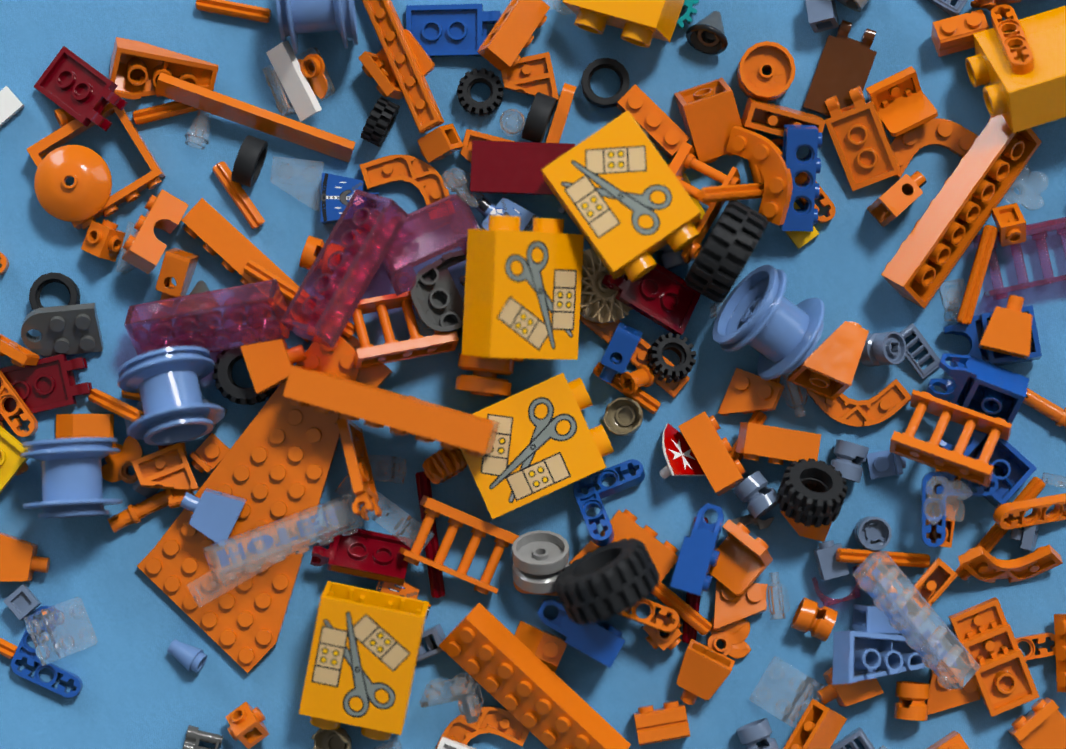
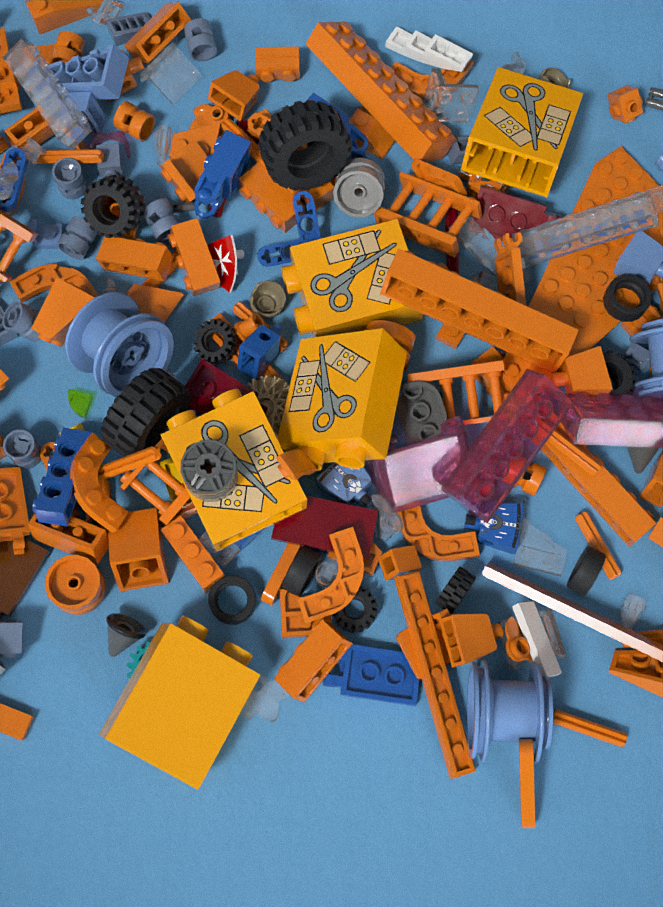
camera: 170 degrees left, 15 degrees down
none -> sand blue wheel [3,430,41,469]
none -> clear wheel [19,137,47,166]
none -> clear neon green tile [68,389,93,419]
none -> dark grey wheel [180,440,238,502]
none -> orange slope [276,449,317,480]
none -> orange plate [297,527,364,624]
none -> orange wing [411,159,467,196]
none -> orange torso [439,614,503,668]
none -> black tyre [603,275,652,322]

